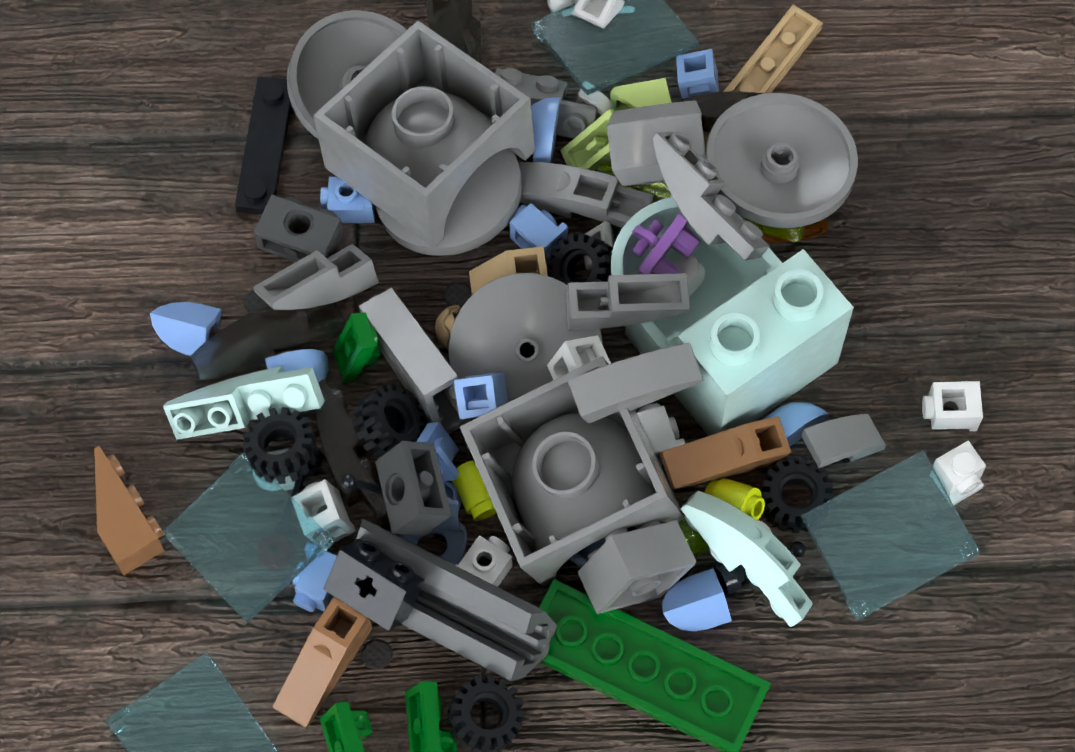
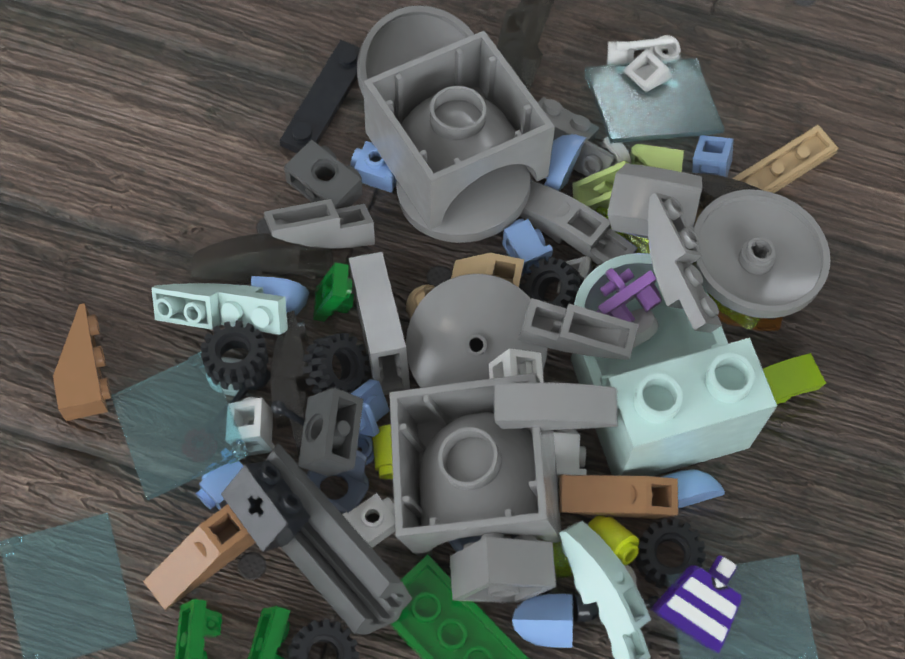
camera: 15 degrees right, 0 degrees up
light blue brick [150,302,222,360] -> none
light blue brick [454,371,508,419] -> none
light grey slope [801,414,886,468] -> none
white brick [922,381,983,431] -> none
white brick [929,440,986,507] -> none
none -> dark purple torso [650,555,742,654]
none -> lime slope [763,353,826,404]

